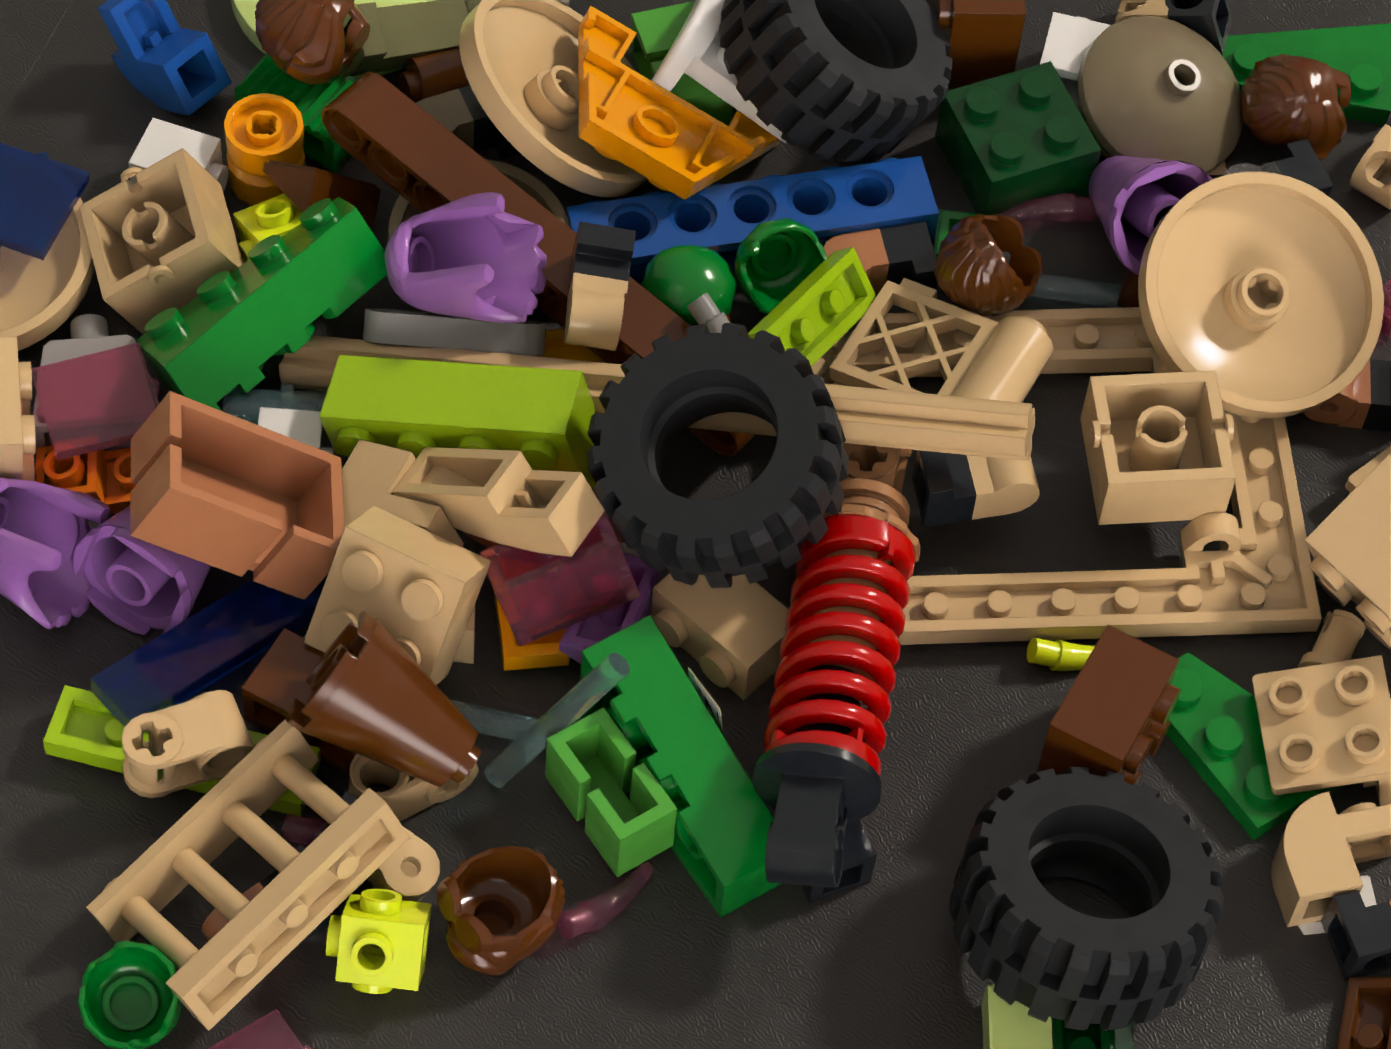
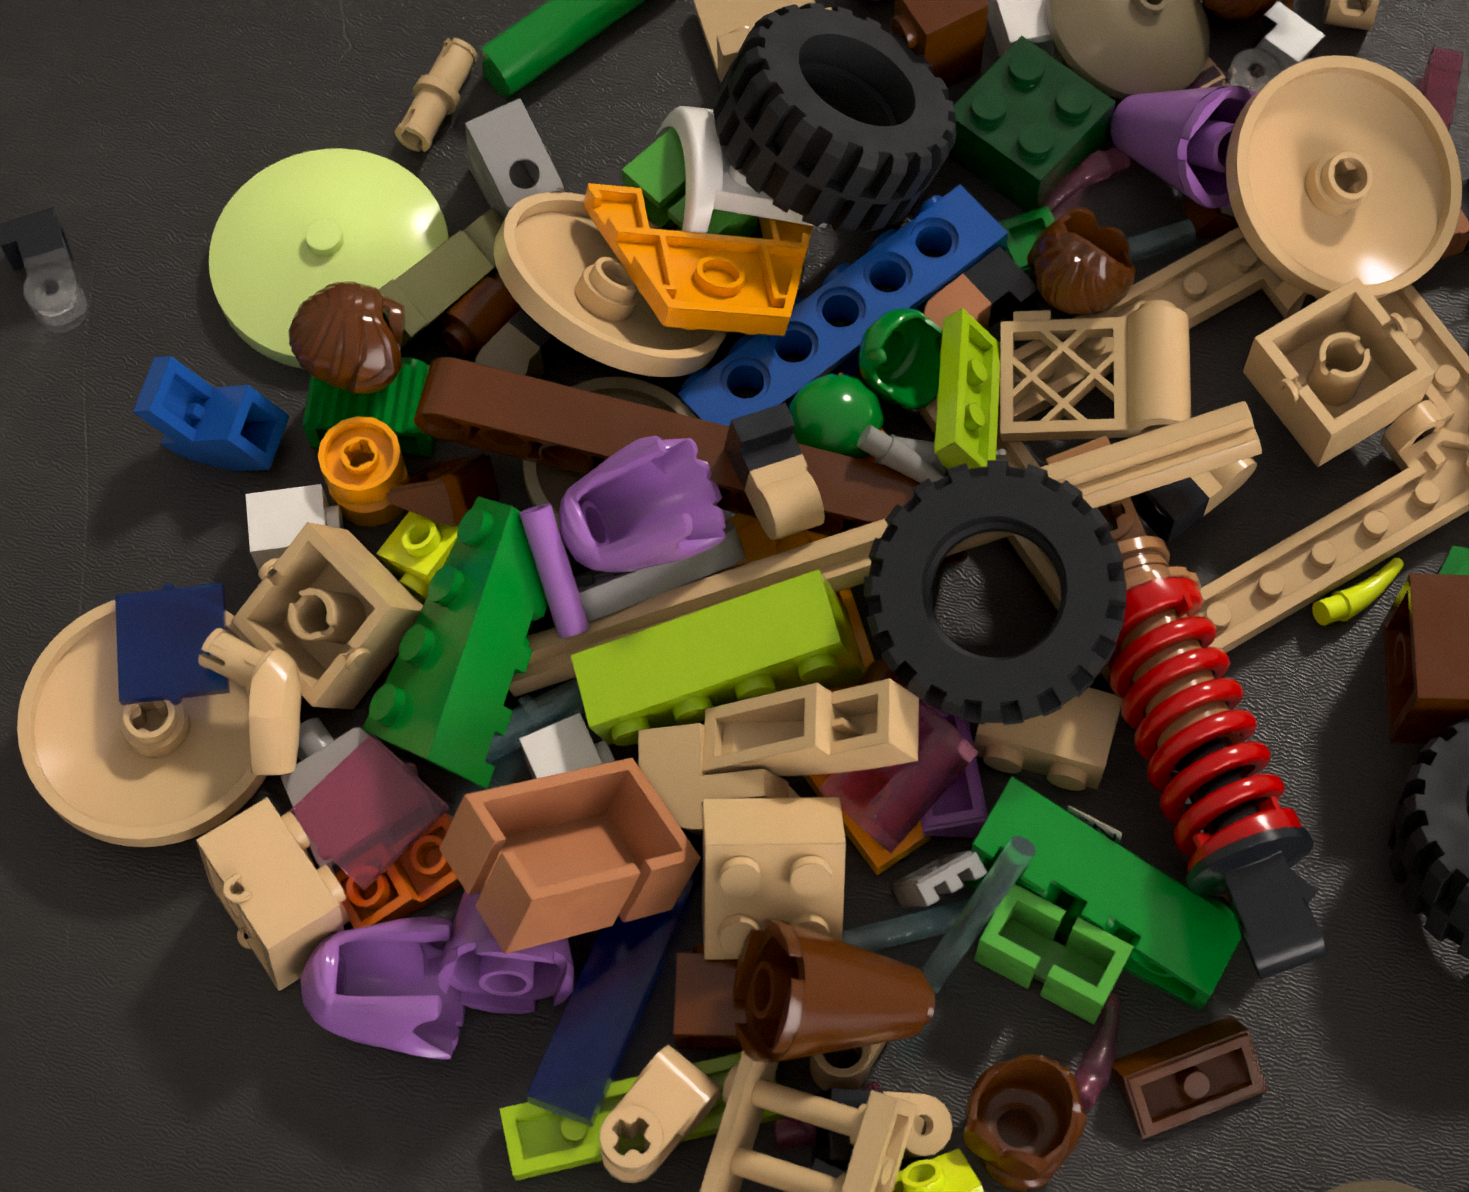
camera: 20 degrees left, 10 degrees up
none -> tan arm [198,628,301,775]
none -> medium lavender piece [519,503,590,638]
none -> light grey tile [891,851,987,908]
none -> reddish brown slope [1110,1017,1268,1139]

